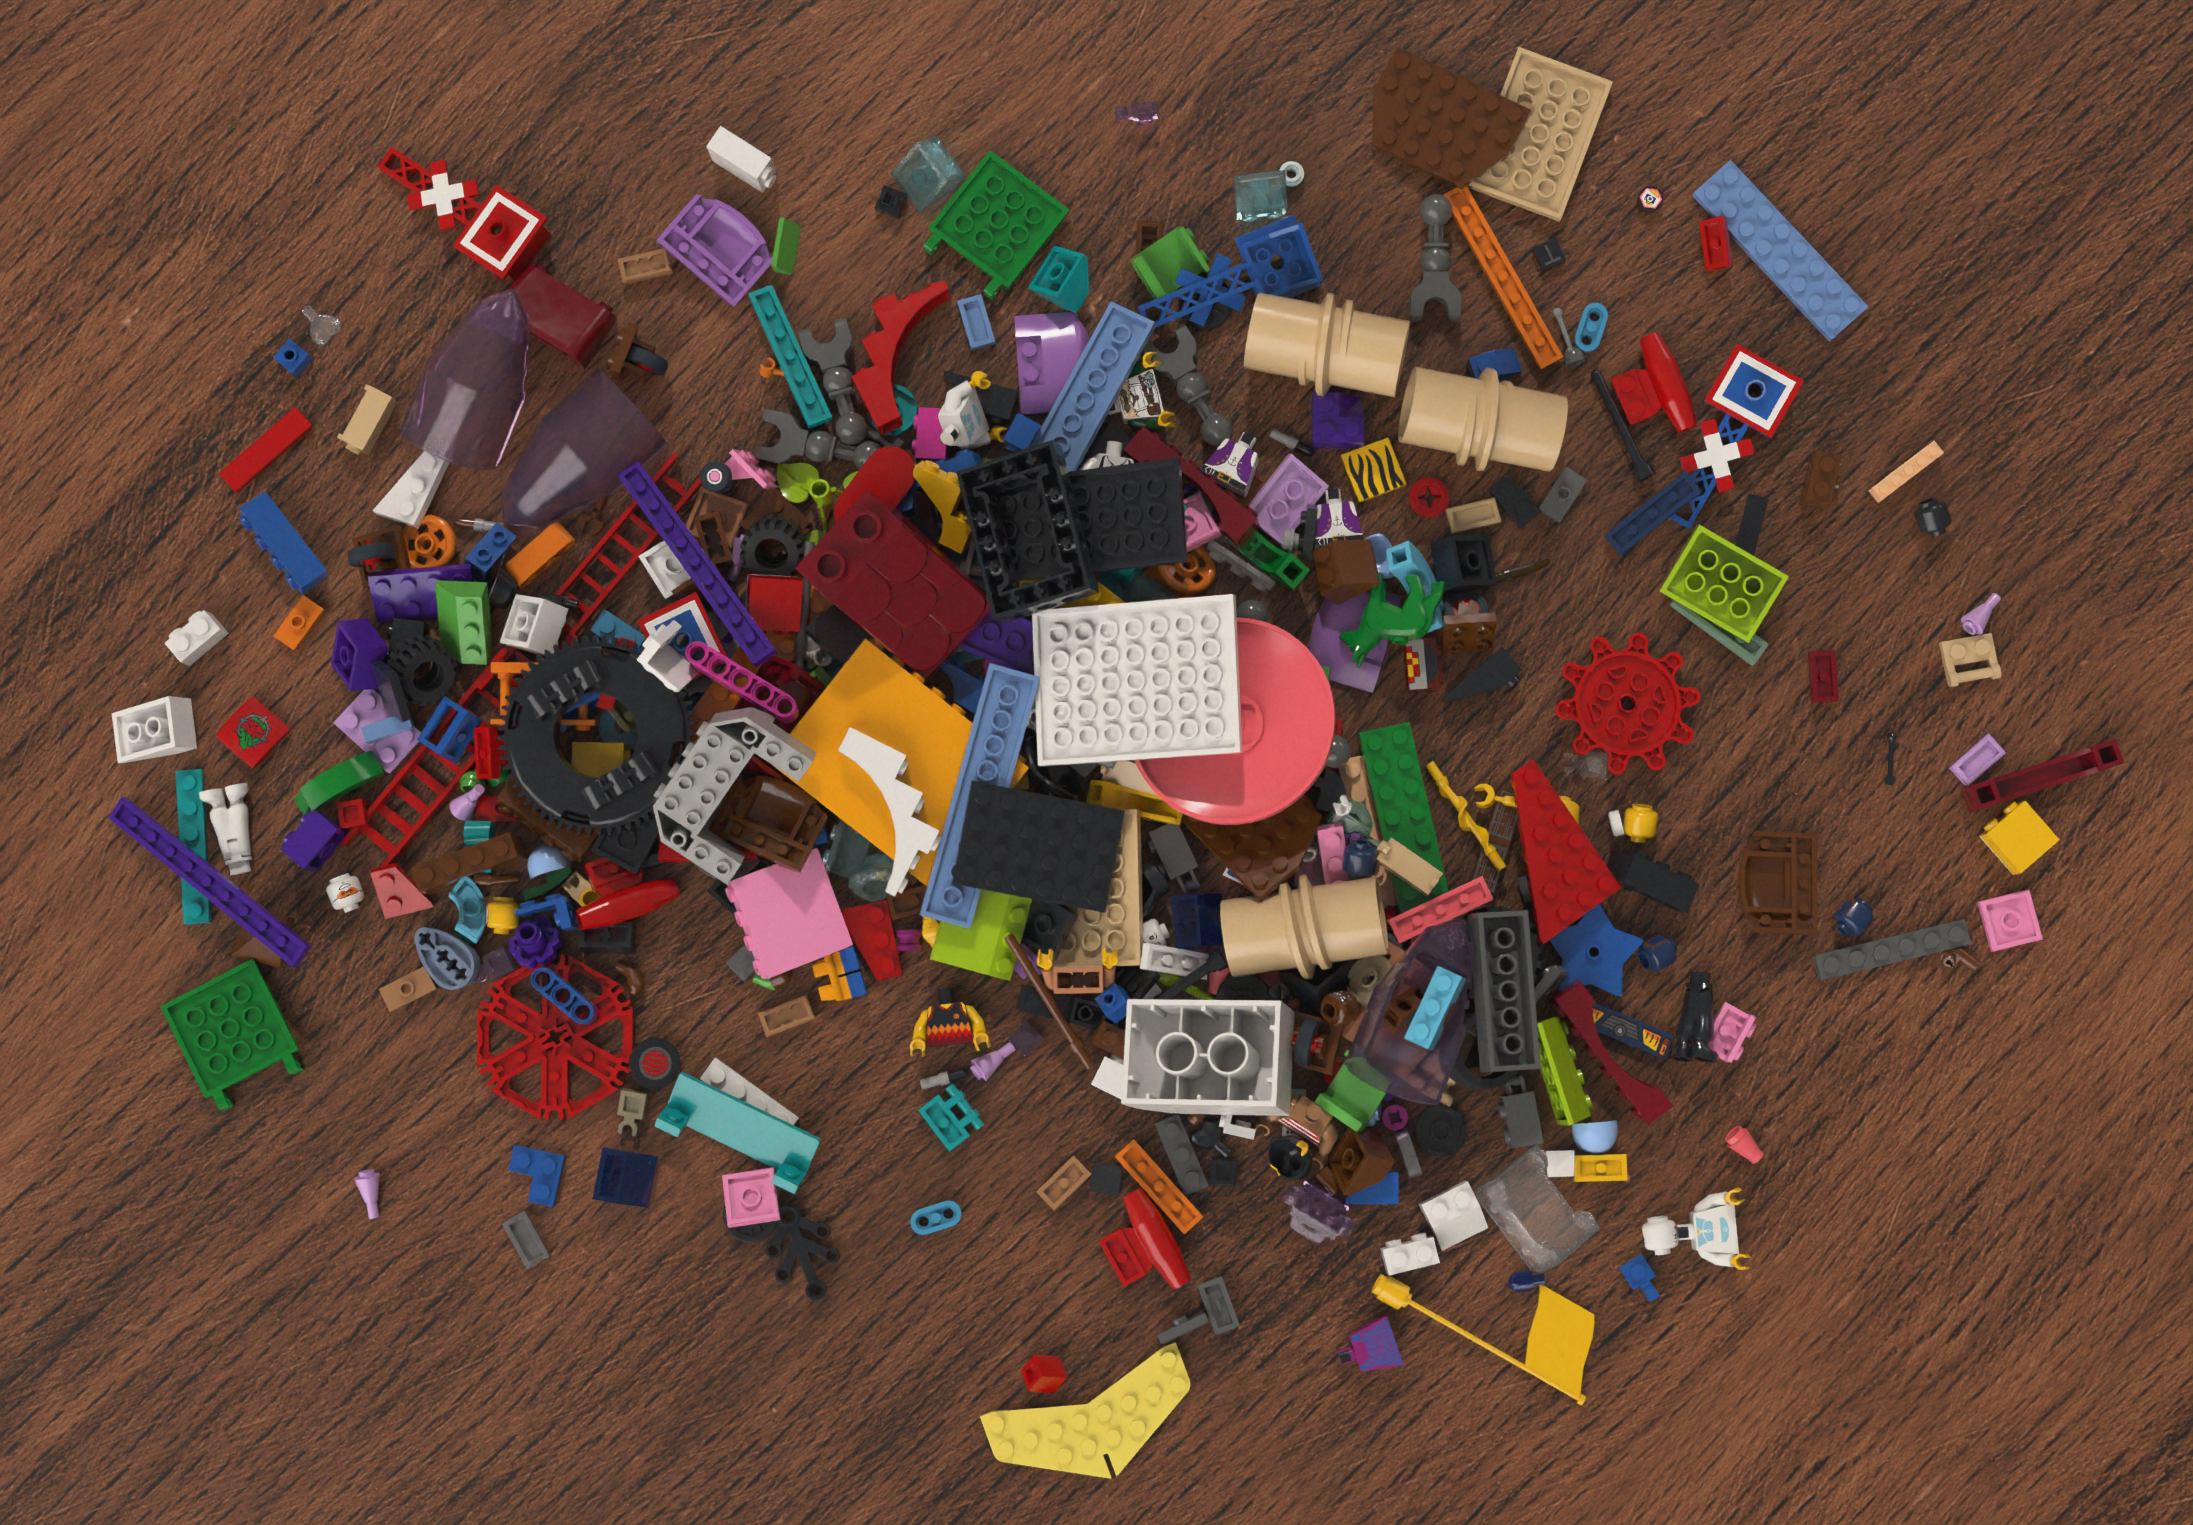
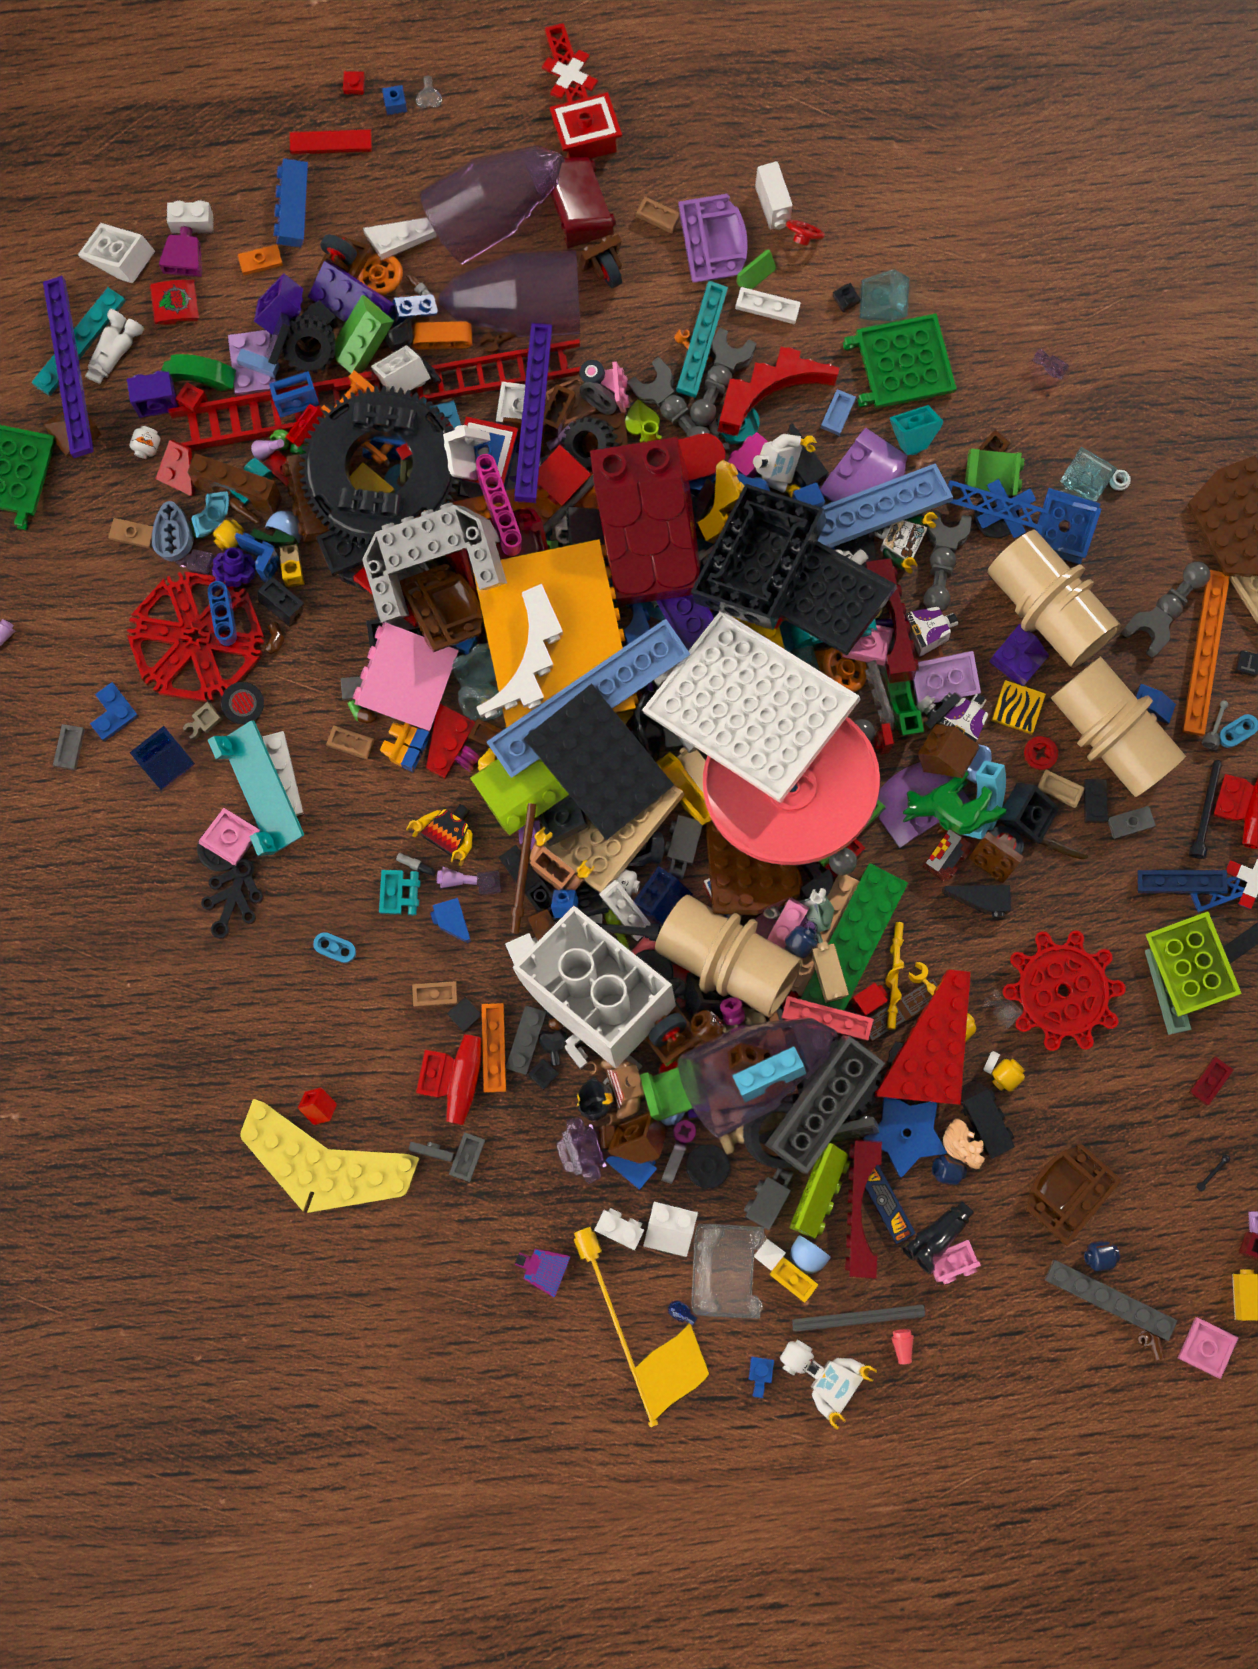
camera: 35 degrees right, 5 degrees down
tan brick [337,385,398,455] -> none
red plate [575,858,679,930] -> none
light grey piece [1269,428,1316,456] -> none
none -> magenta torso [159,226,202,277]
none -> red plate [343,71,365,94]
none -> blue slope [430,898,471,943]
none -> dark grey plate [579,382,618,415]
none -> magenta wheel [720,997,745,1026]
none -> white plate [735,287,801,324]
none -> red piece [786,220,825,246]
none -> dark grey axle [792,1305,925,1332]
none -> red brick [849,983,888,1017]
none -> red plate [874,723,894,755]
none -> light nougat hair [943,1118,985,1169]

